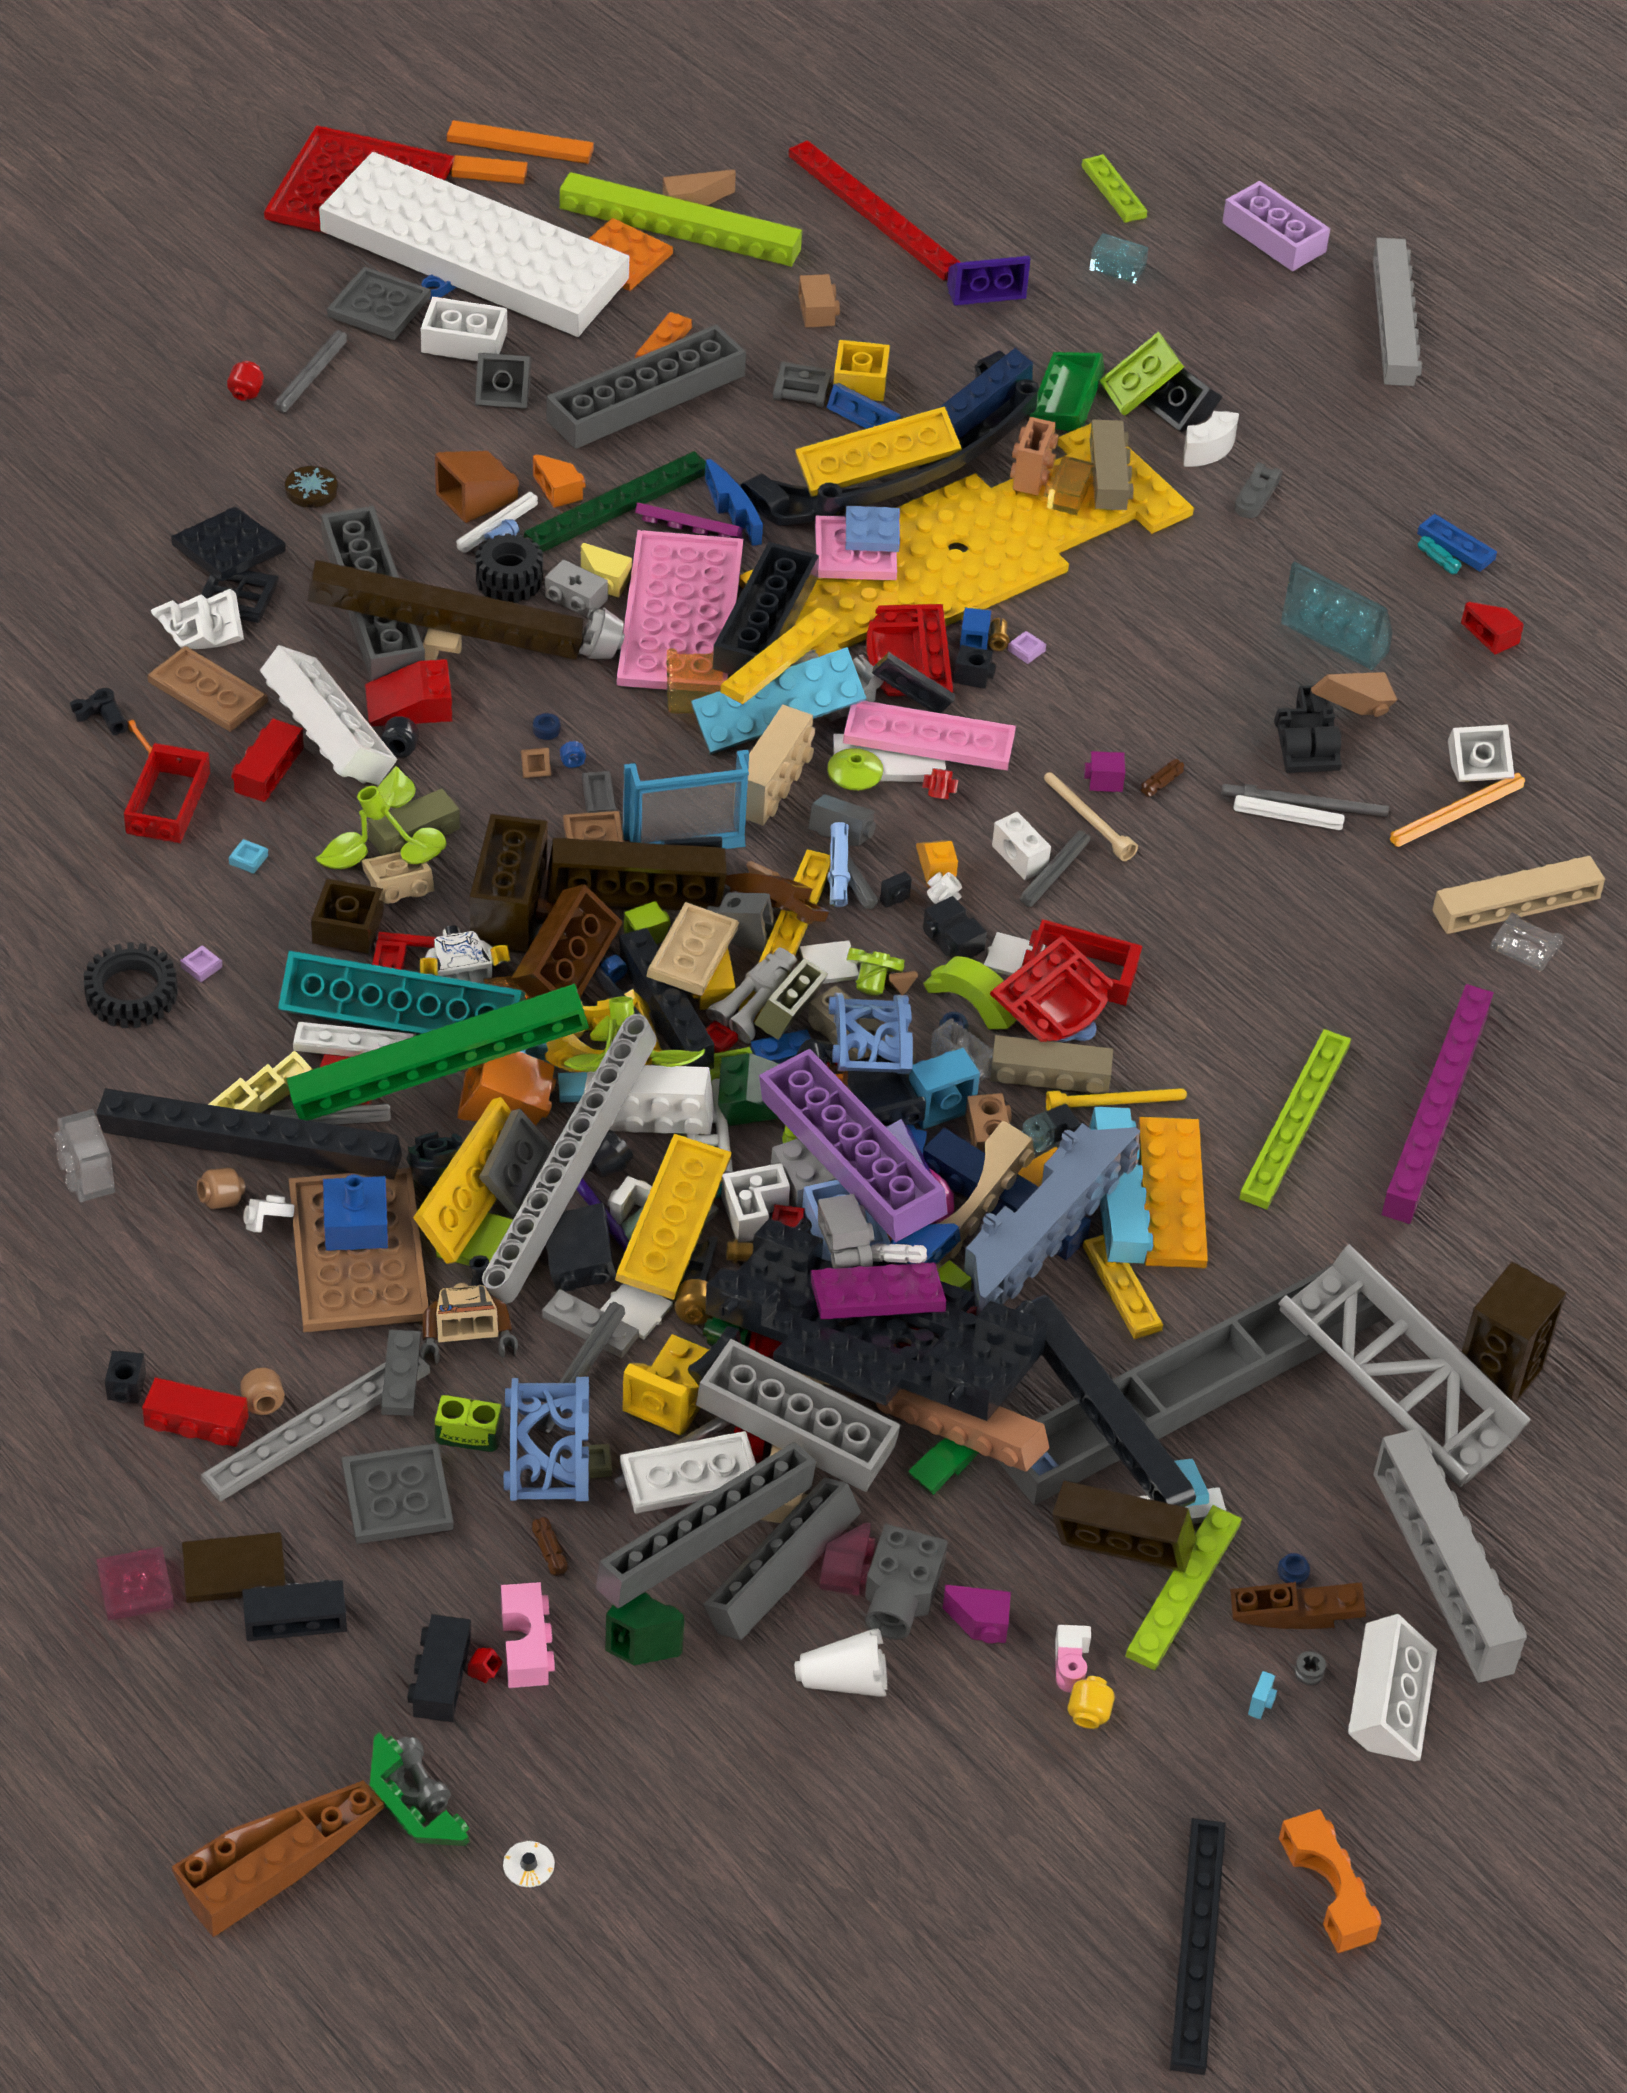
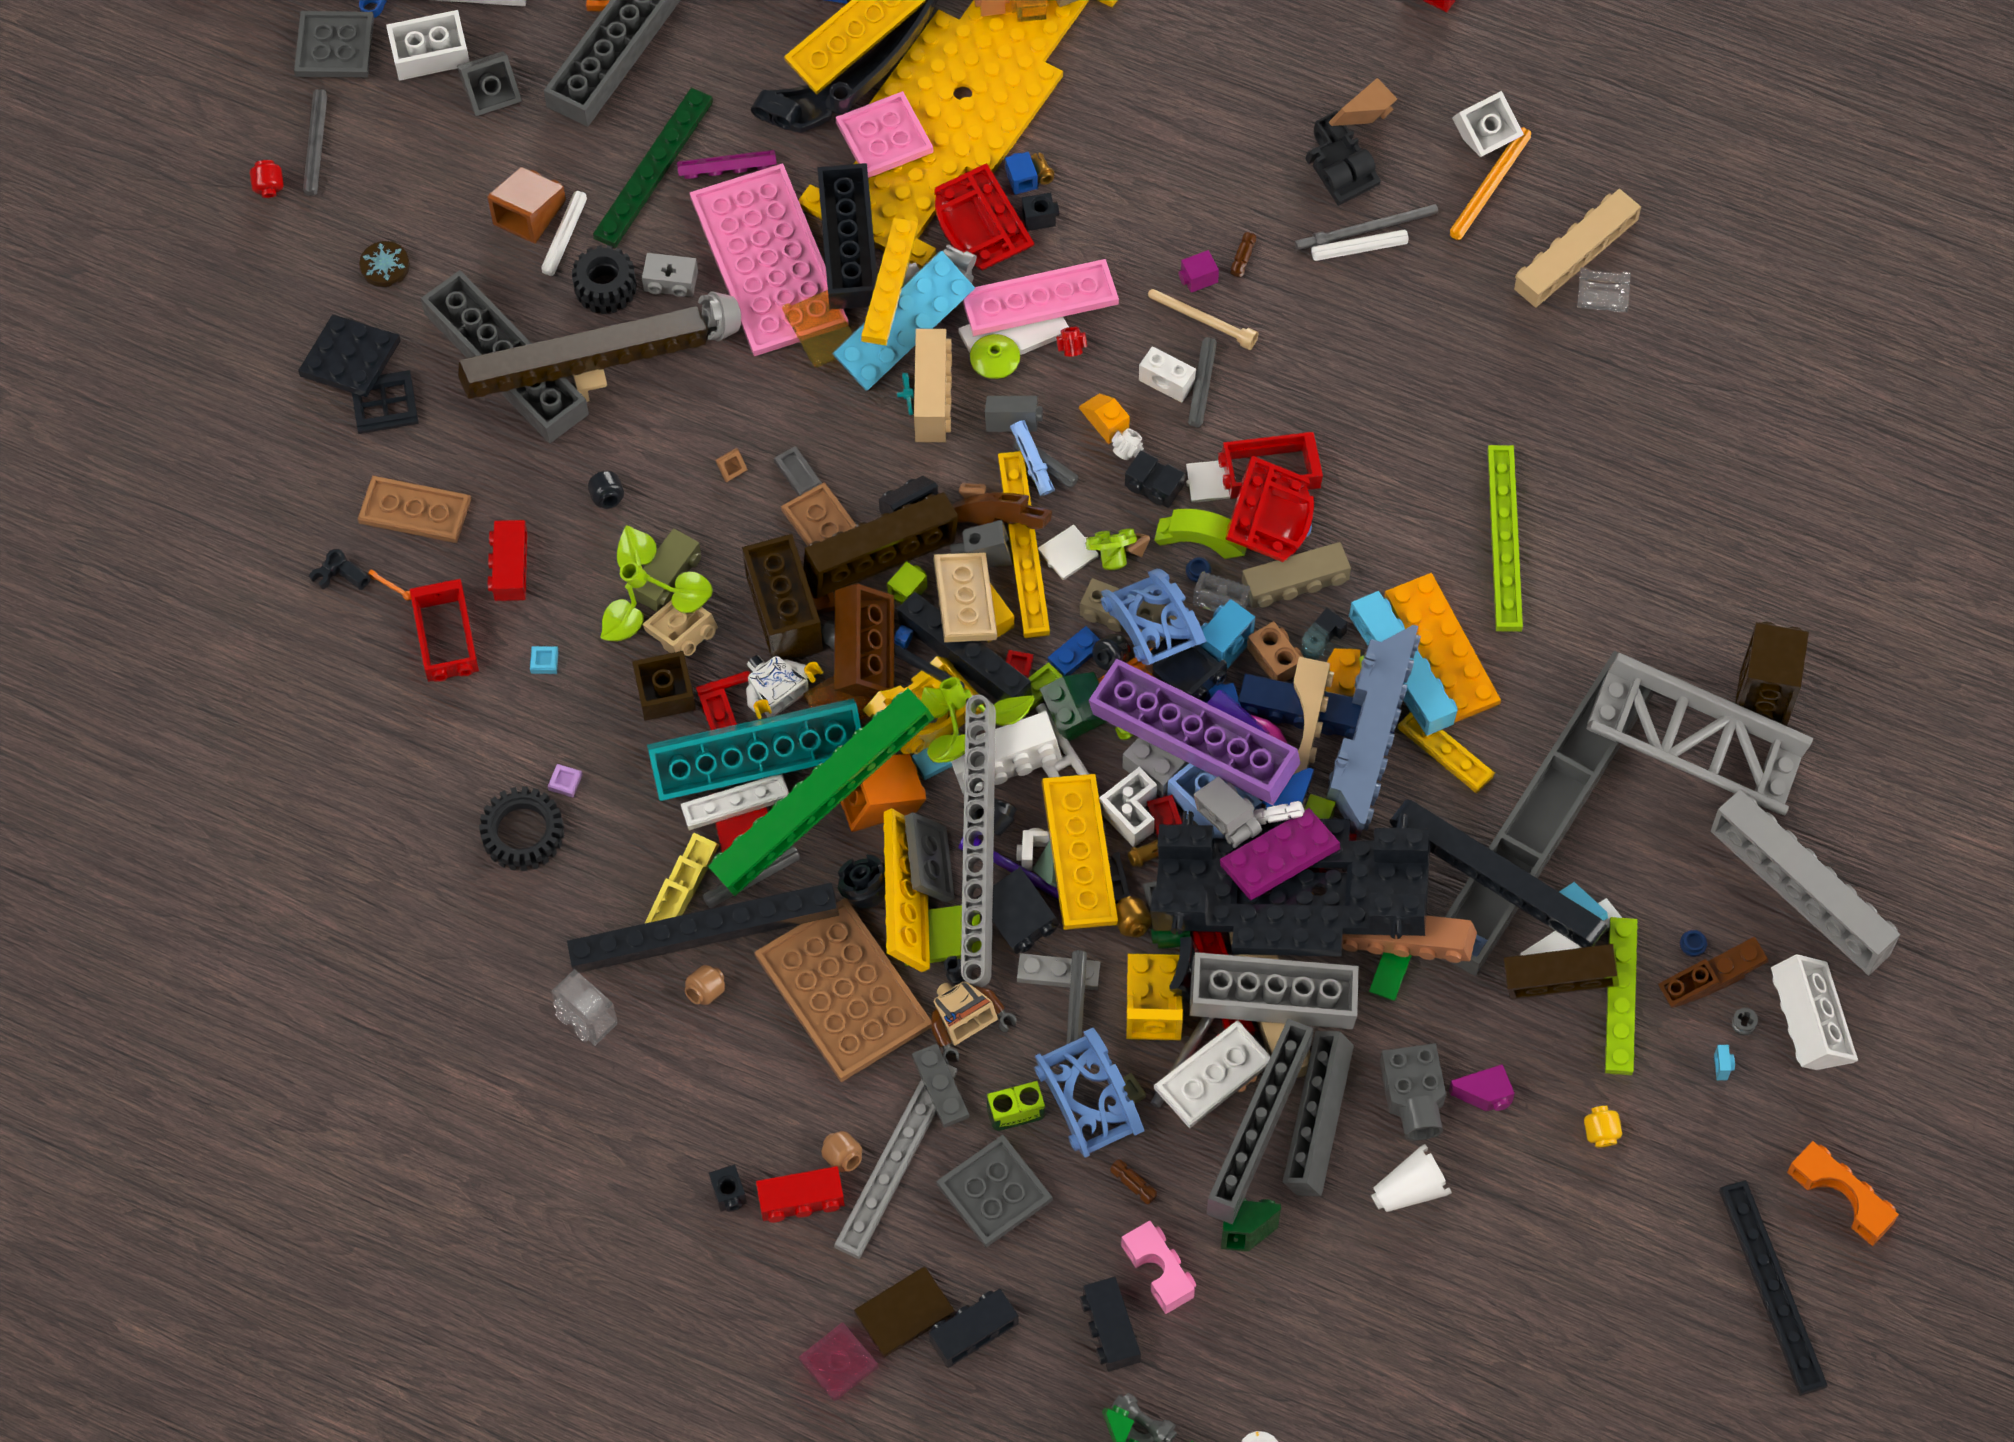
camera: 20 degrees left, 15 degrees up
white slope [151,589,244,649] -> none
white bracket [244,1195,295,1233] -> none
white brick [260,645,397,785] -> none
blue brick [323,1174,388,1251] -> none
red slope [365,659,452,727] -> none
red piece [468,1648,503,1683] -> none
medium blue pin [484,519,520,540] -> none
orange slope [533,454,586,508] -> none
dark blue tile [533,713,560,740] -> none
blue axle [560,741,586,768] -> none
light yellow slope [581,543,632,598] -> none
white piece [600,1283,673,1340] -> none
piece [623,750,749,849] -> none
blue slope [705,459,763,546] -> none
light grey piece [706,947,797,1044] -> none
olive brick [754,958,828,1040] -> none
clear pink slope [820,1523,876,1596] -> none
medium blue plate [846,506,900,552] -> none
black tile [872,652,955,713] -> none
black plate [880,871,912,908] -> none
lavender tile [1007,631,1046,664] -> none
yellow piece [1045,1088,1187,1111] -> none
leg [1055,1625,1091,1693] -> none
clear light blue slope [1281,561,1393,670] -> none
magenta brick [1381,984,1494,1224] -> none

